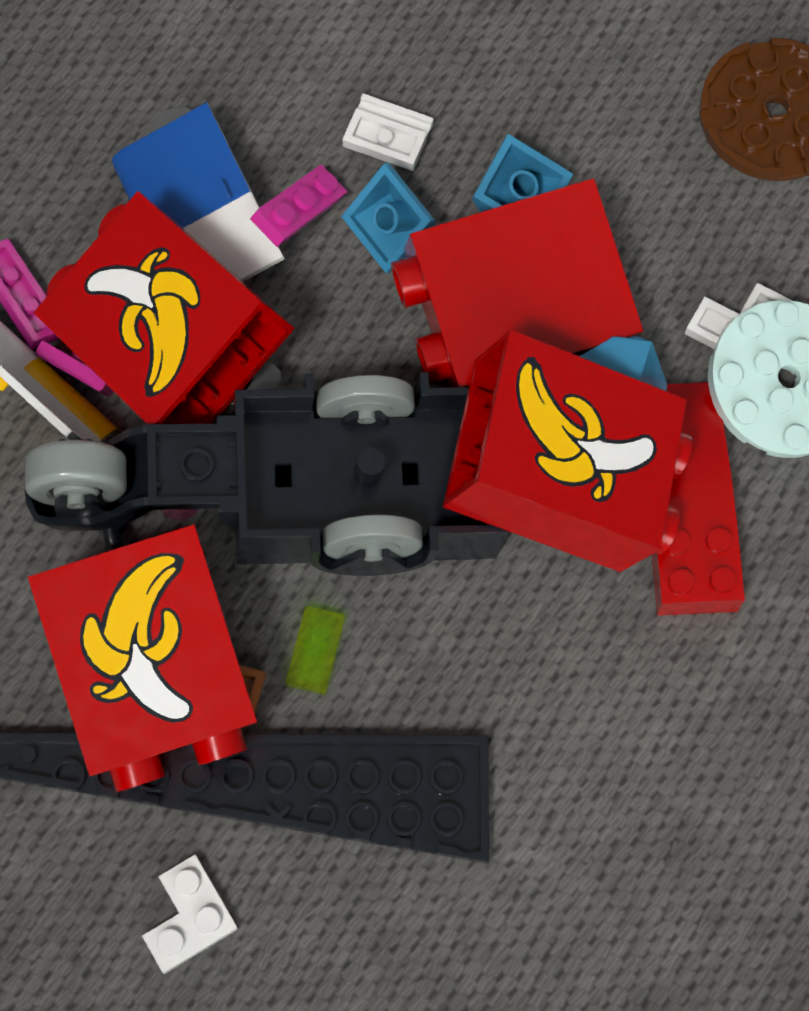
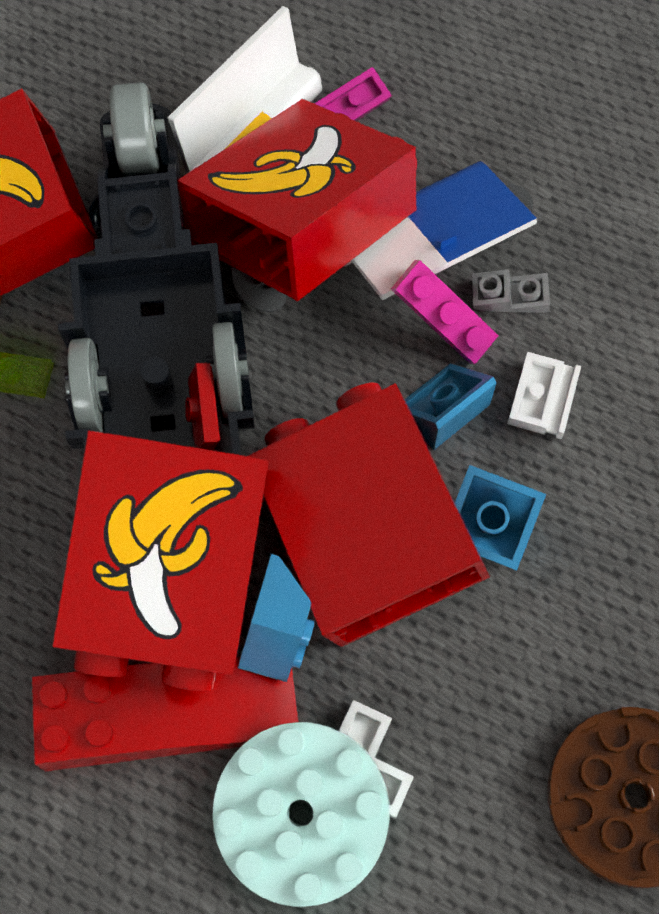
camera: 85 degrees right, 5 degrees down
none -> red plate [185,363,220,450]
none -> light grey slope [472,269,551,313]

